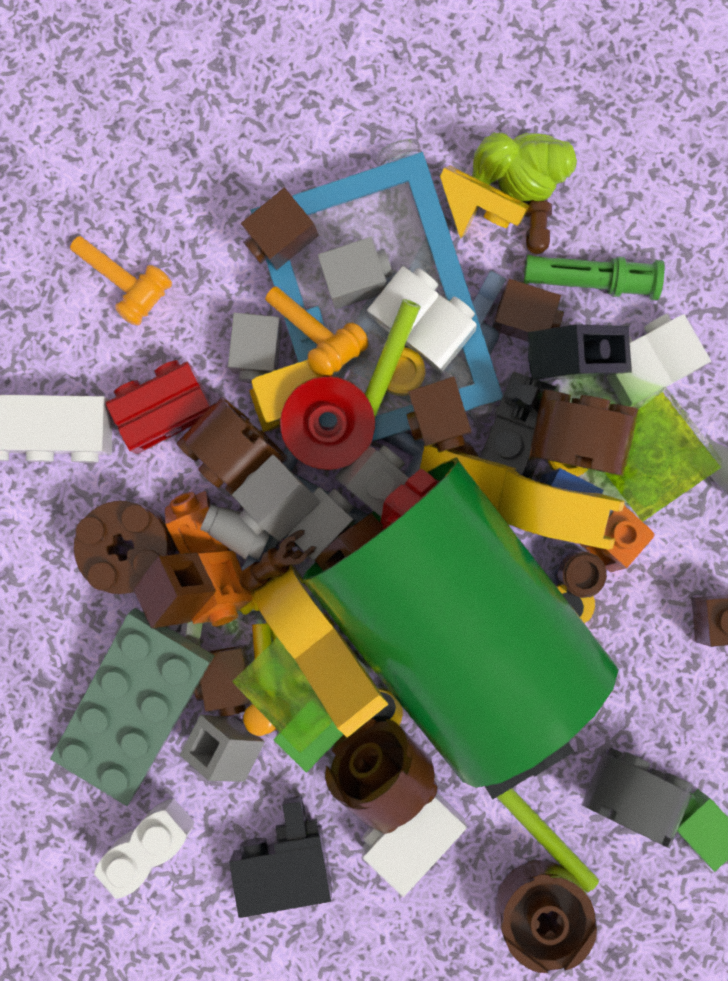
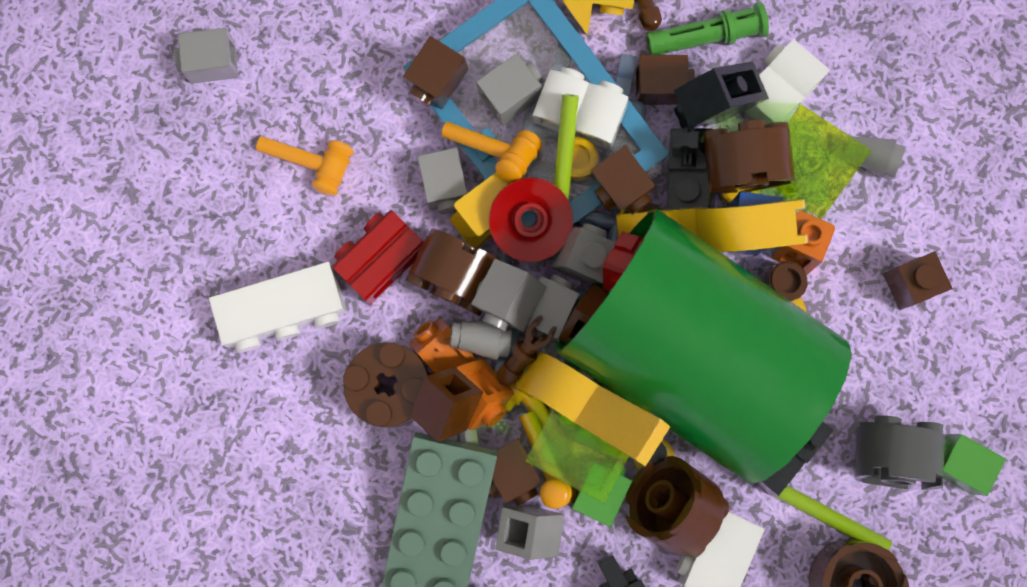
camera: 25 degrees left, 5 degrees down
none -> light grey brick [174,28,238,84]

